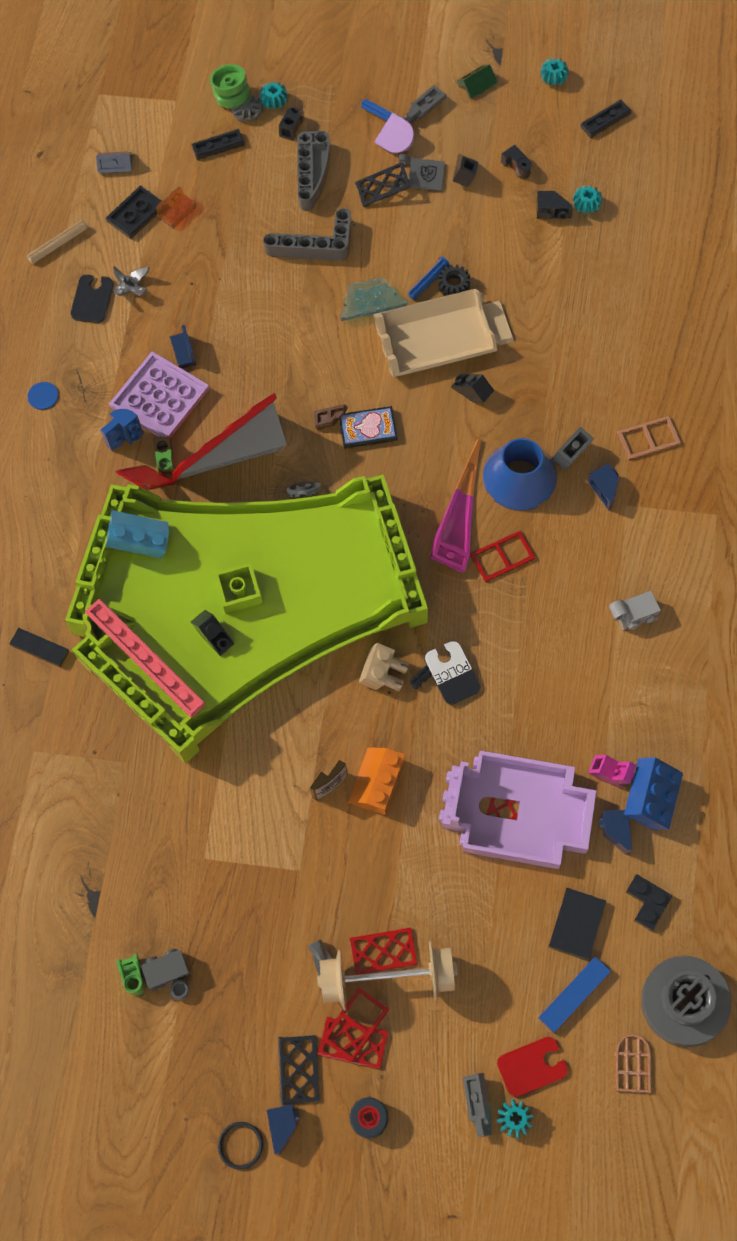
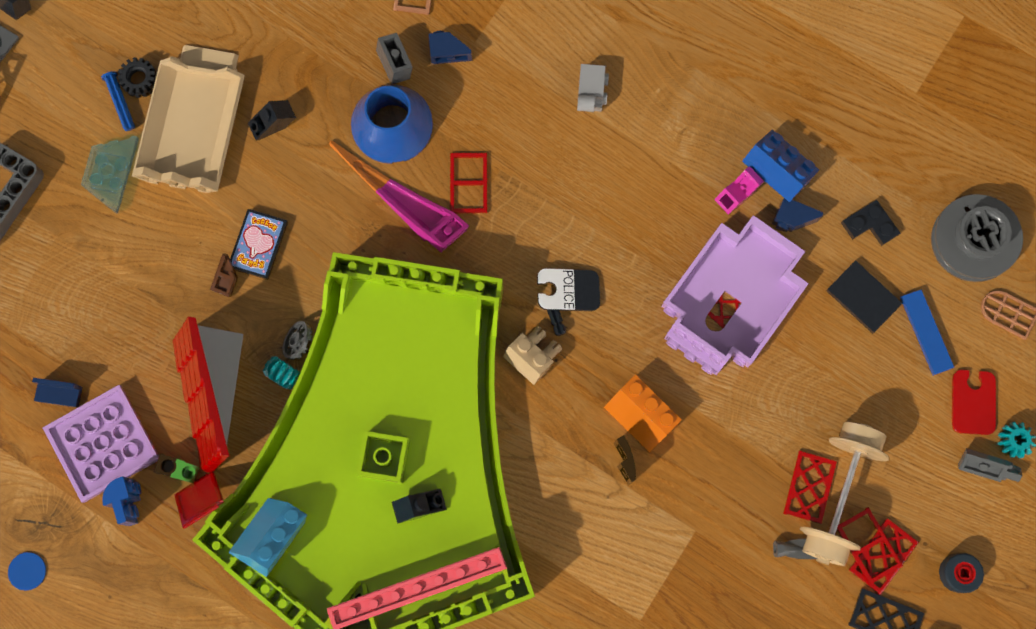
camera: 70 degrees left, 10 degrees up
none -> teal gear [262,356,300,389]

